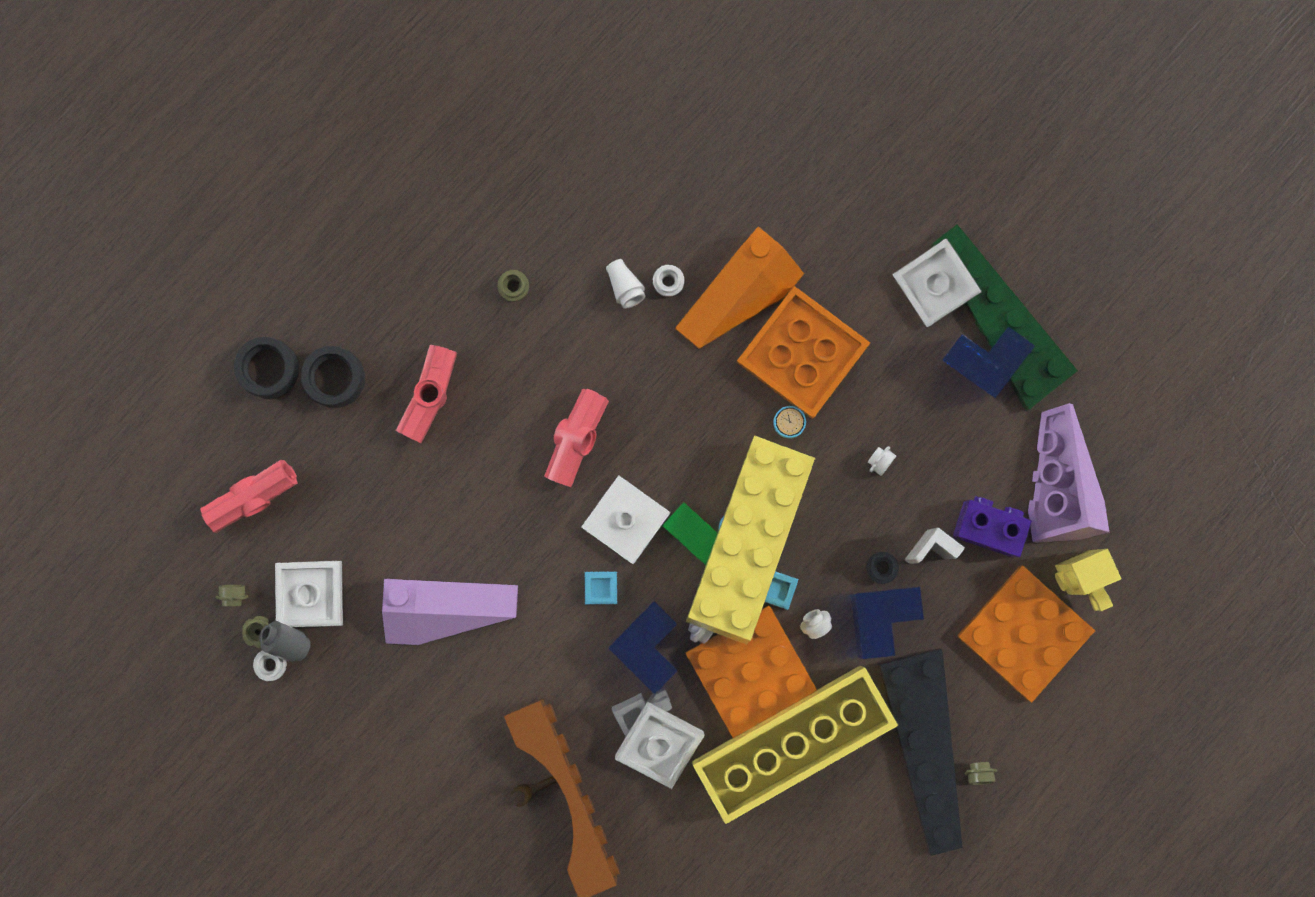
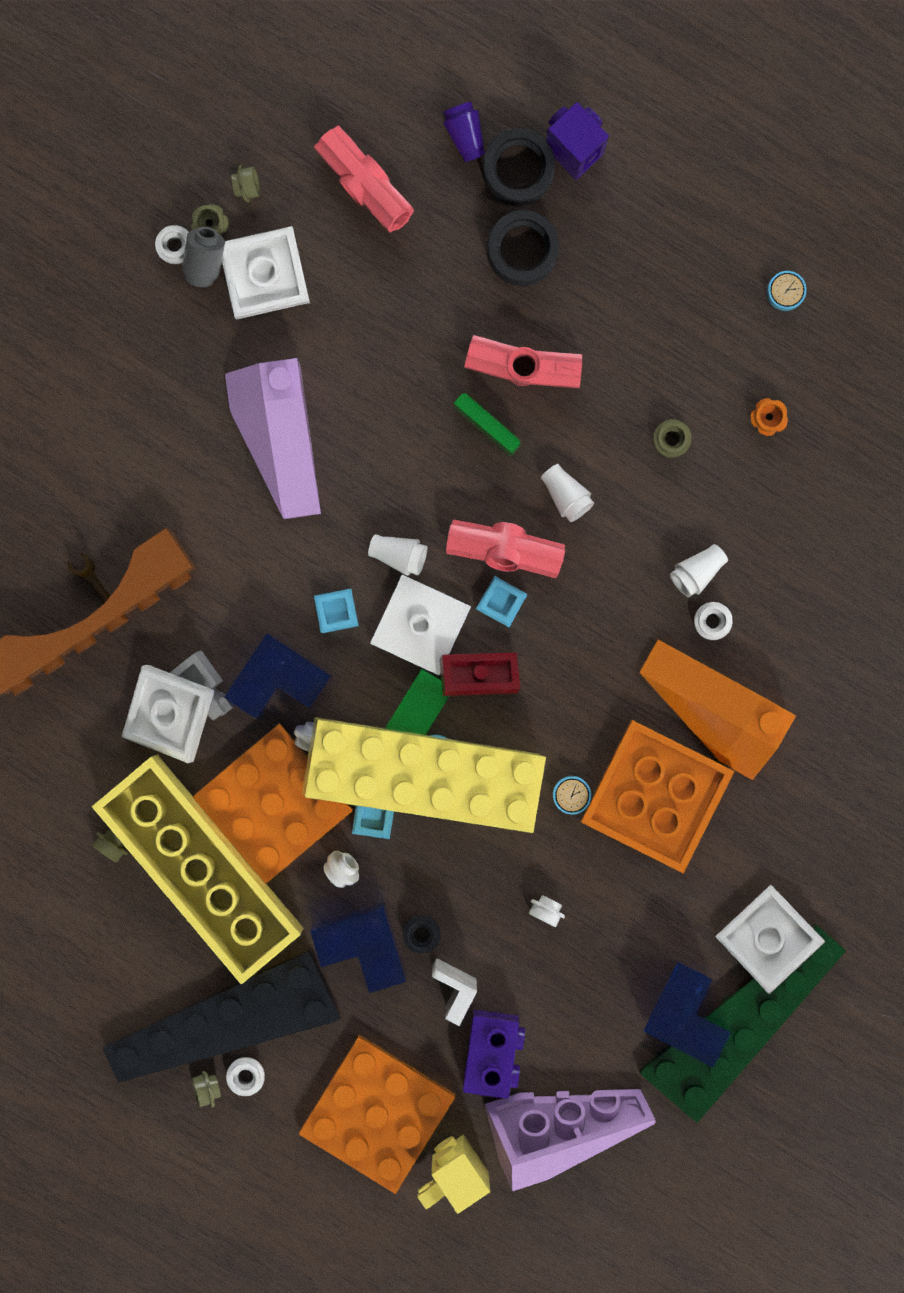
camera: 75 degrees right, 5 degrees up
none -> olive plate [92,829,128,863]
none -> white plate [226,1057,265,1096]
none -> white cone [368,534,427,576]
none -> dark red plate [439,652,520,696]
none -> dark purple cone [443,102,485,163]
none -> green tile [454,393,521,457]
none -> medium azure tile [476,576,527,627]
none -> white cone [541,464,594,522]
none -> dark purple brick [546,102,609,180]
none -> orange plate [750,398,788,436]
none -> tile [766,271,806,311]

